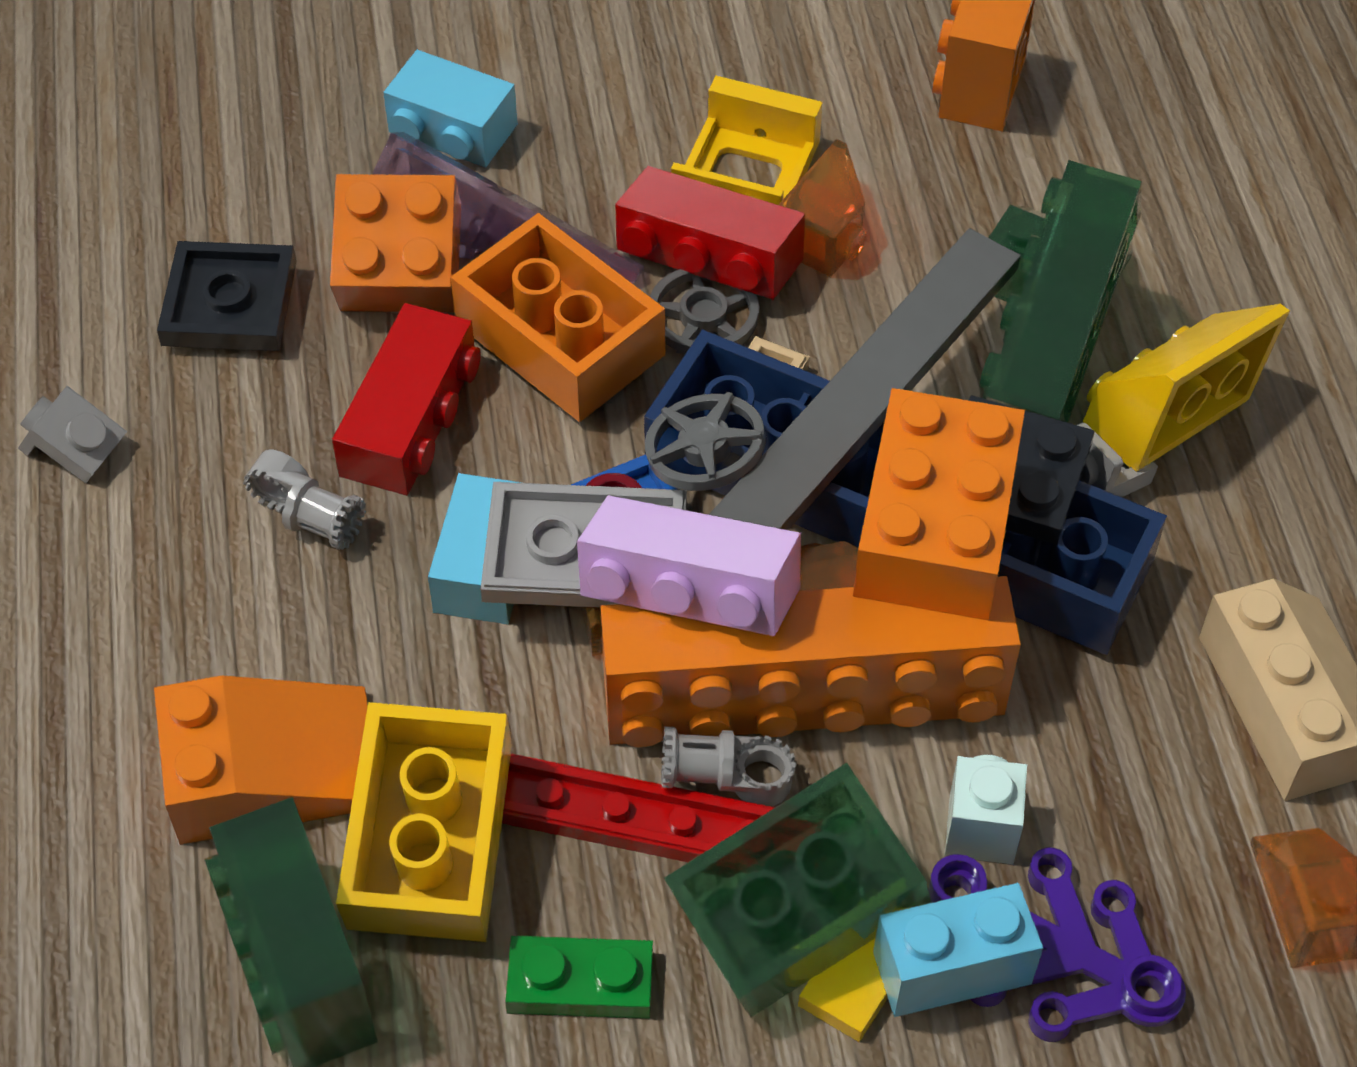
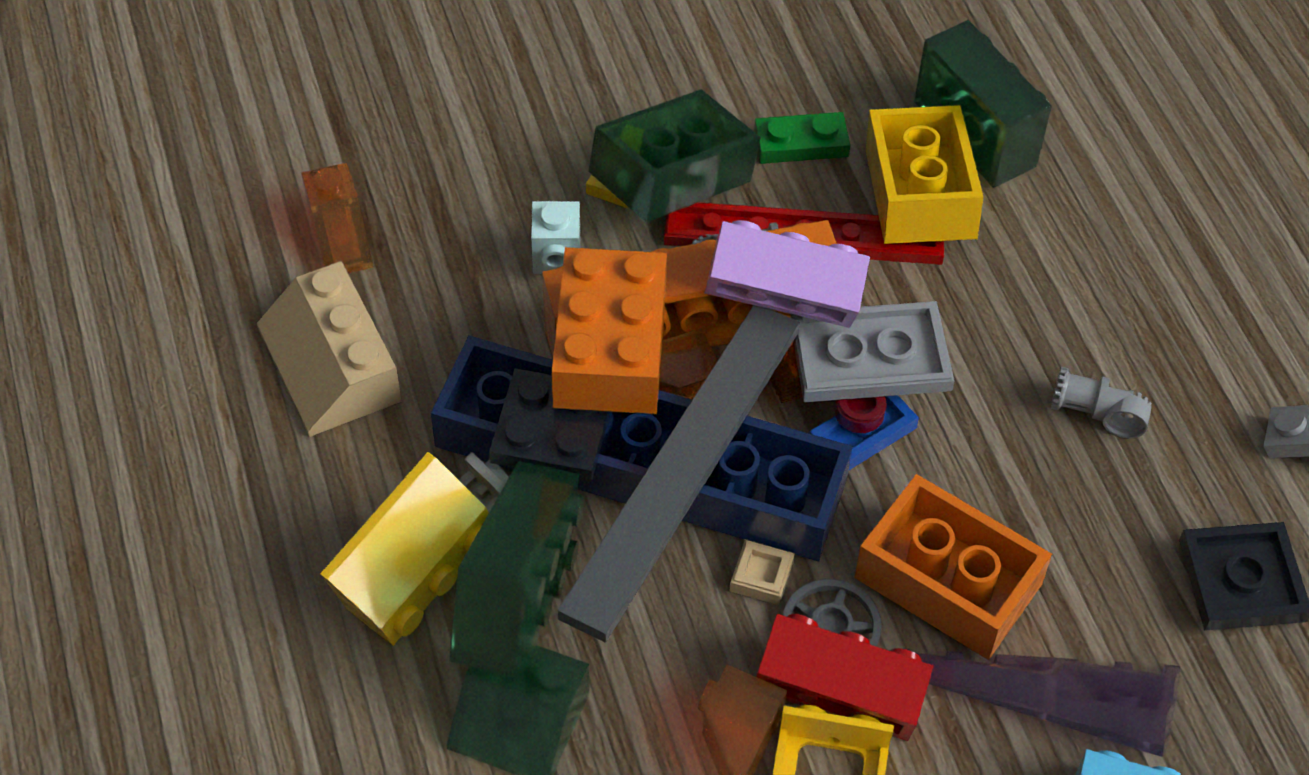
camera: 170 degrees right, 0 degrees up
orange slope [154,675,368,845] -> none
orange brick [330,174,461,312] -> none
red brick [332,303,481,496] -> none
medium azure brick [428,473,521,624] -> none
dark grey wheel [645,392,766,491] -> none
medium azure brick [873,883,1043,1017] -> none
dark purple plant [929,847,1186,1042] -> none

